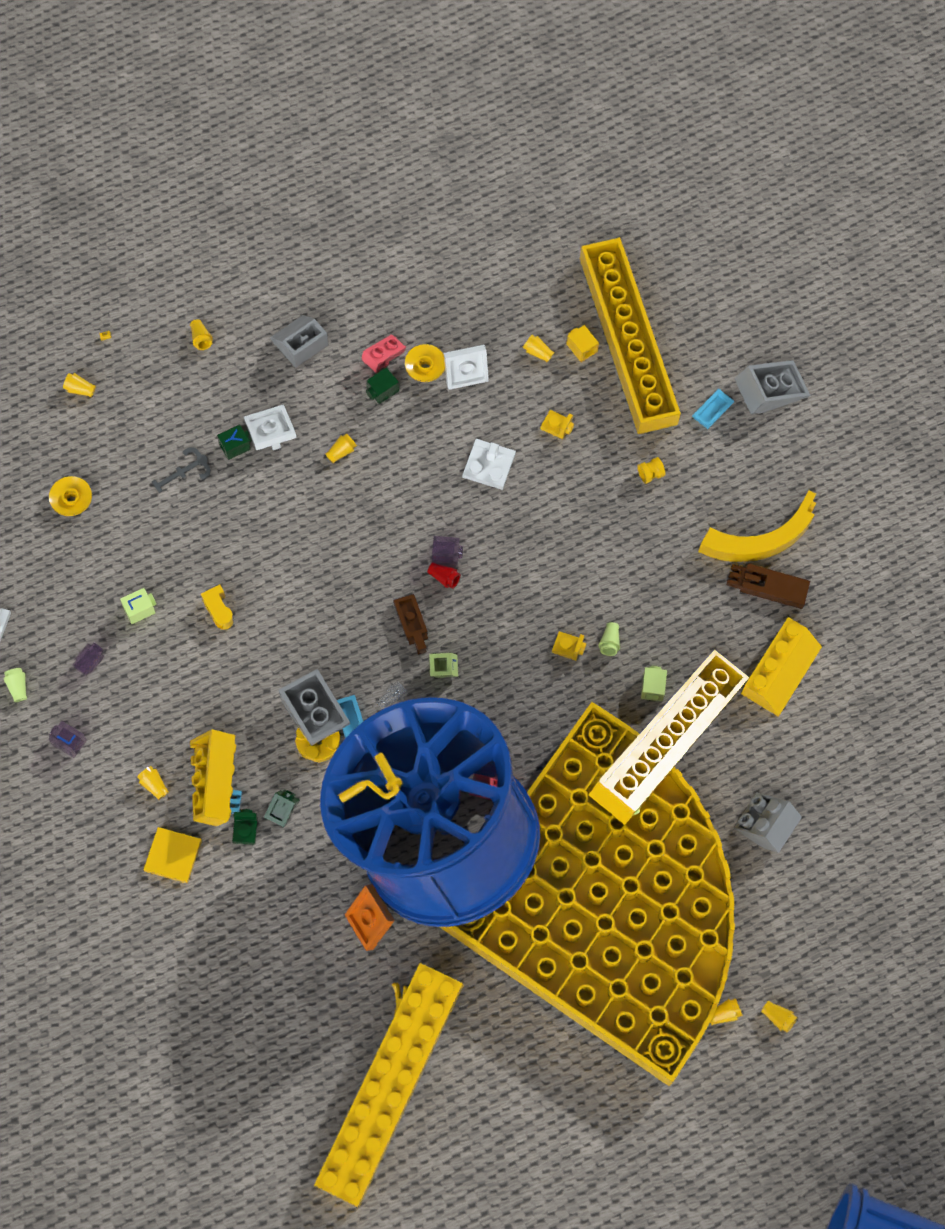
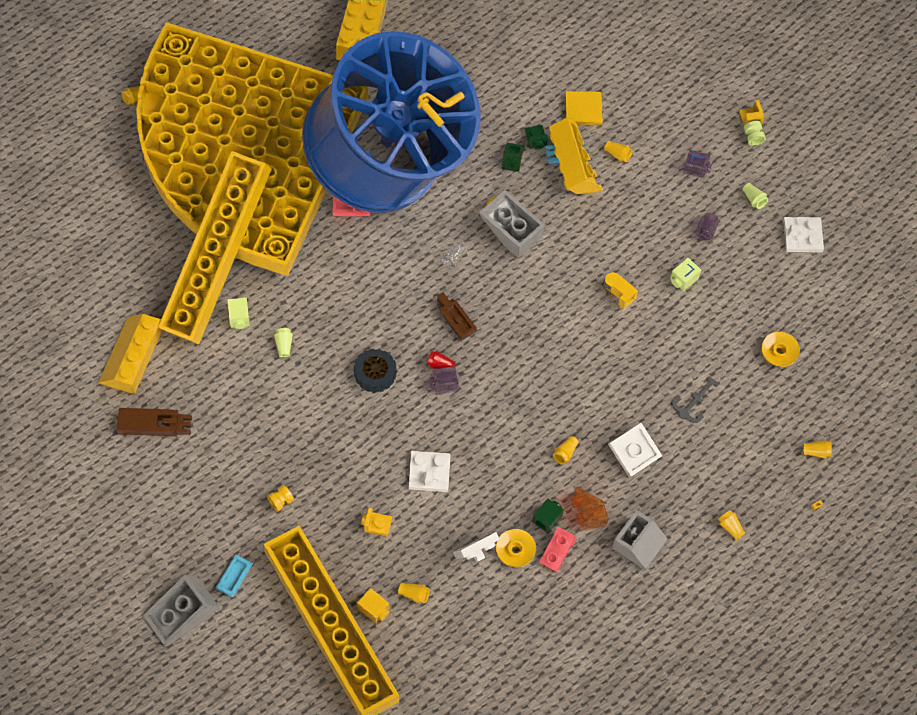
camera: 165 degrees right, 5 degrees down
dark green brick [217,424,252,460] -> none
medium azure tile [337,695,363,738] -> none
yellowish green brick [429,653,458,678] -> none
yellow bracket [552,631,587,661] -> none
yellow arch [698,490,817,562] -> none
light grey slope [734,793,802,853] -> none
yellow cone [761,1000,798,1033] -> none
none -> black wheel [354,349,396,393]
none -> clear orange slope [571,487,609,531]

